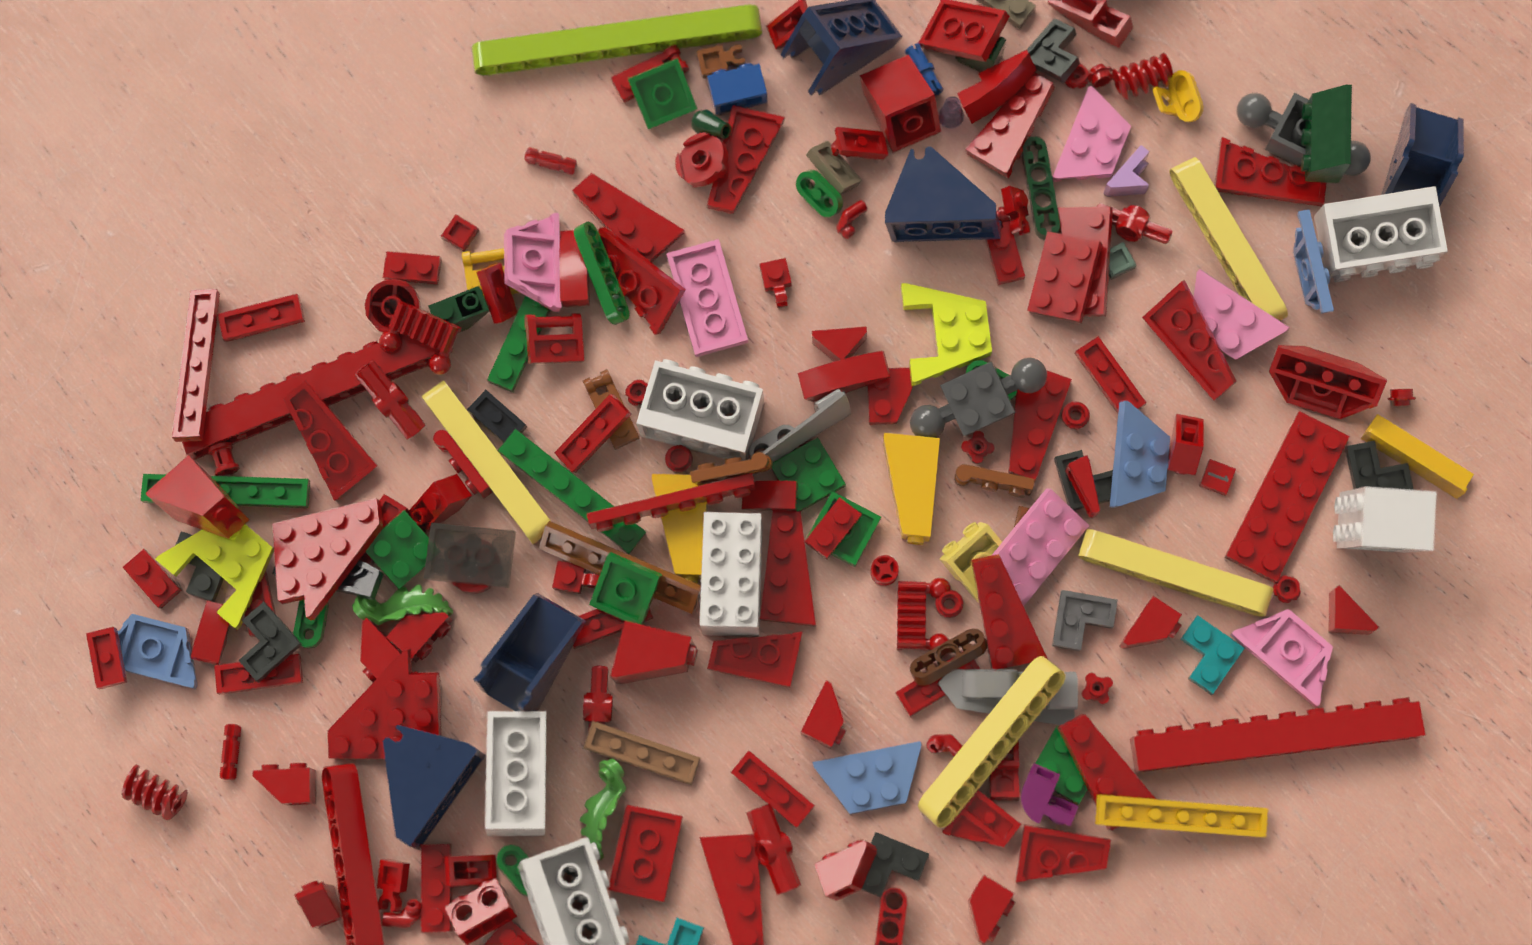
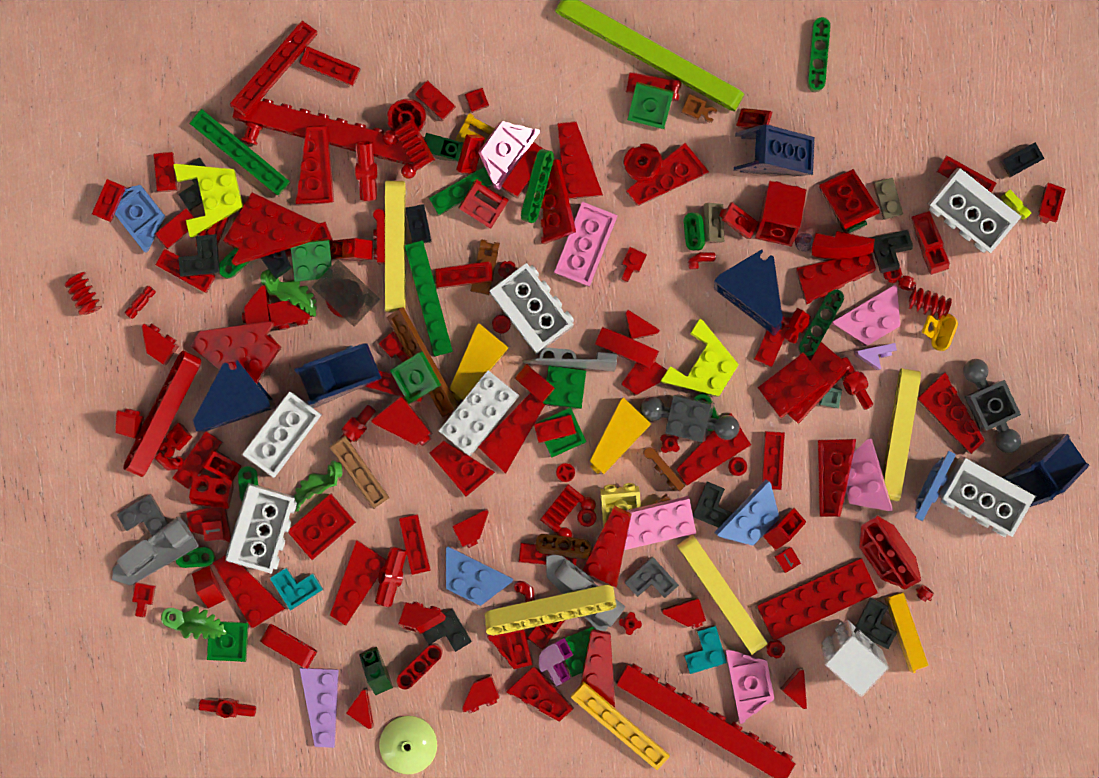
camera: 25 degrees right, 10 degrees up
slope [145,455,249,539] -> none
red axle [524,147,577,175] -> none
red plate [586,473,756,532] -> none
dark orange plate [690,452,773,485] -> none
dark green cone [691,110,731,139] -> none
blue brick [707,63,768,115] -> none
blue pin [905,43,944,97] -> none
red slope [1065,455,1100,519] -> none
dark green slope [1301,84,1352,183] -> none

